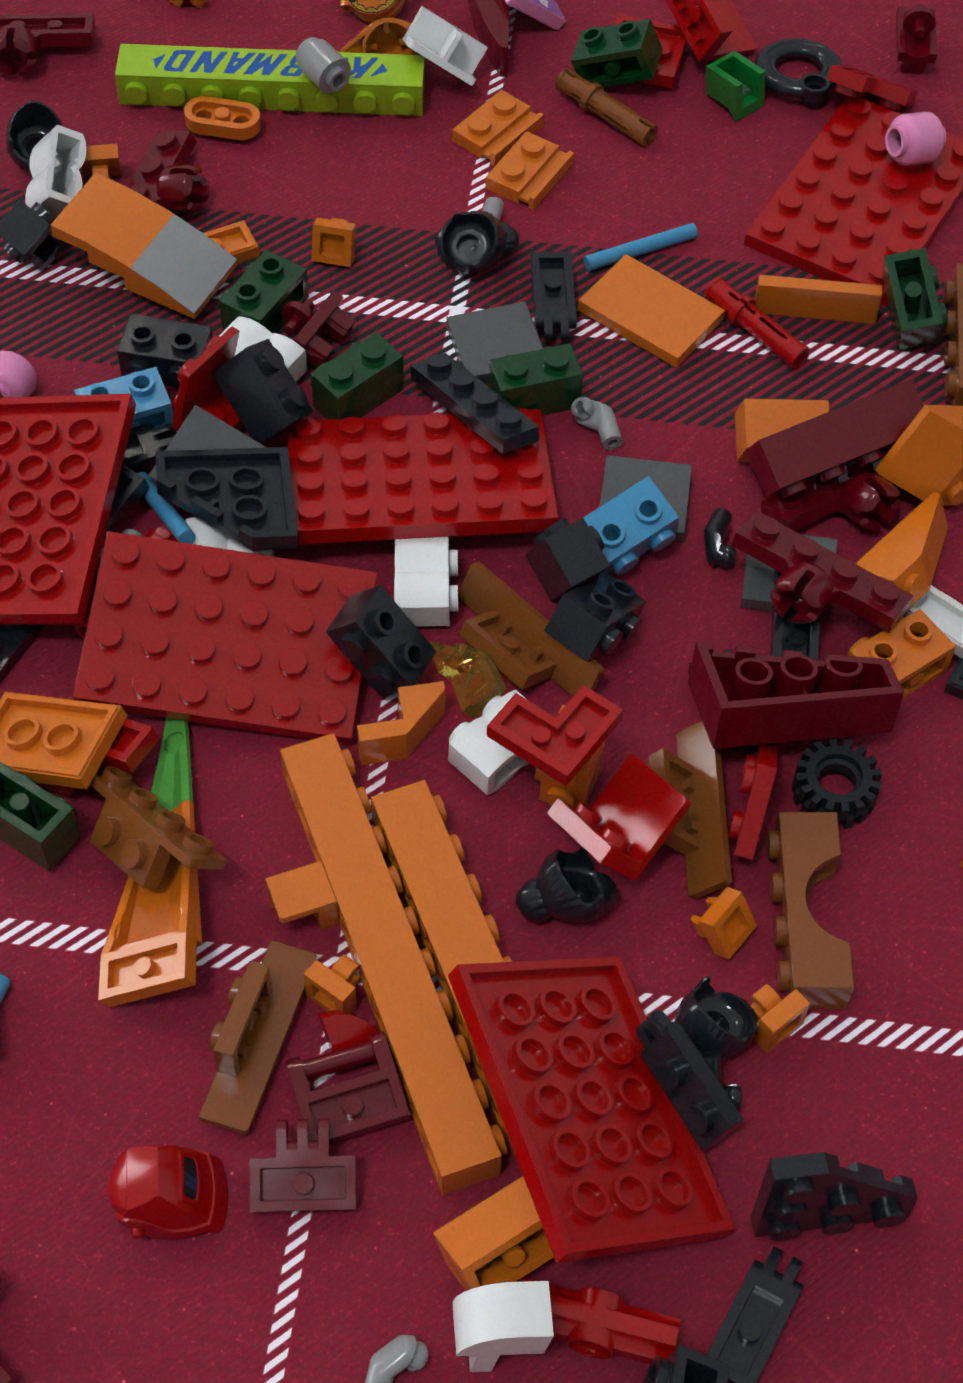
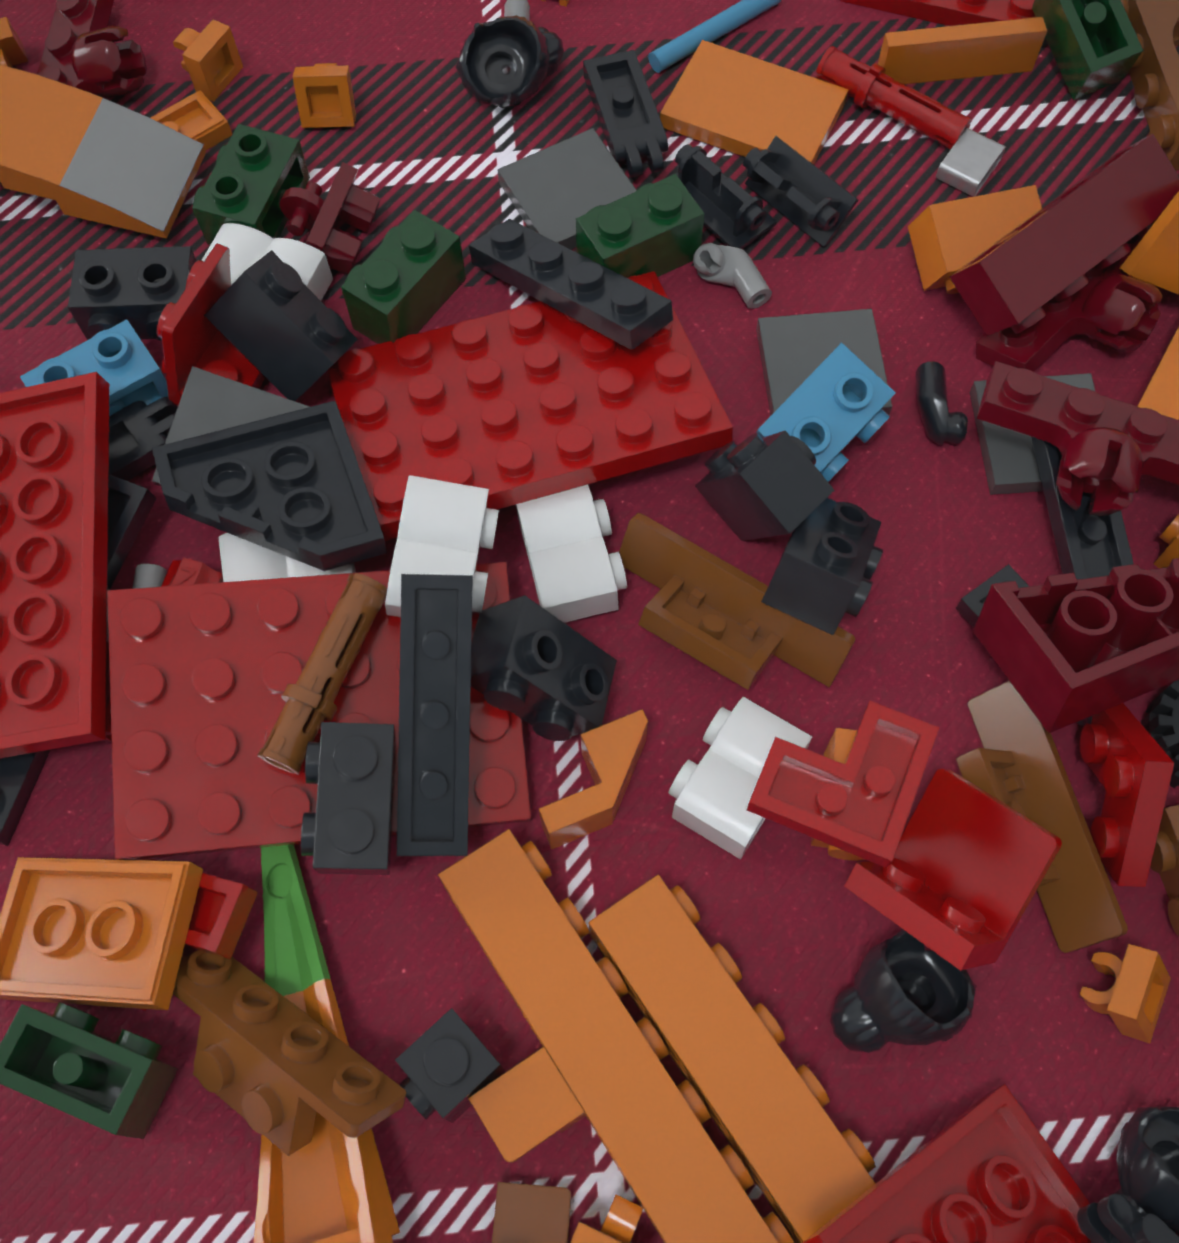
camera: 10 degrees left, 10 degrees up
dark azure bar [138,472,196,544] -> none
clear yellow slope [431,642,507,718] -> none
none -> orange tile [173,19,243,102]
none -> dark orange pin [257,573,387,775]
none -> black brick [301,722,396,875]
none -> white brick [385,475,499,617]
none -> black brick [395,1008,506,1123]
none -> black plate [397,574,473,856]
none -> black hinge [675,144,776,249]
none -> black hinge [743,136,859,247]
none -> flat silver piece [936,128,1006,197]

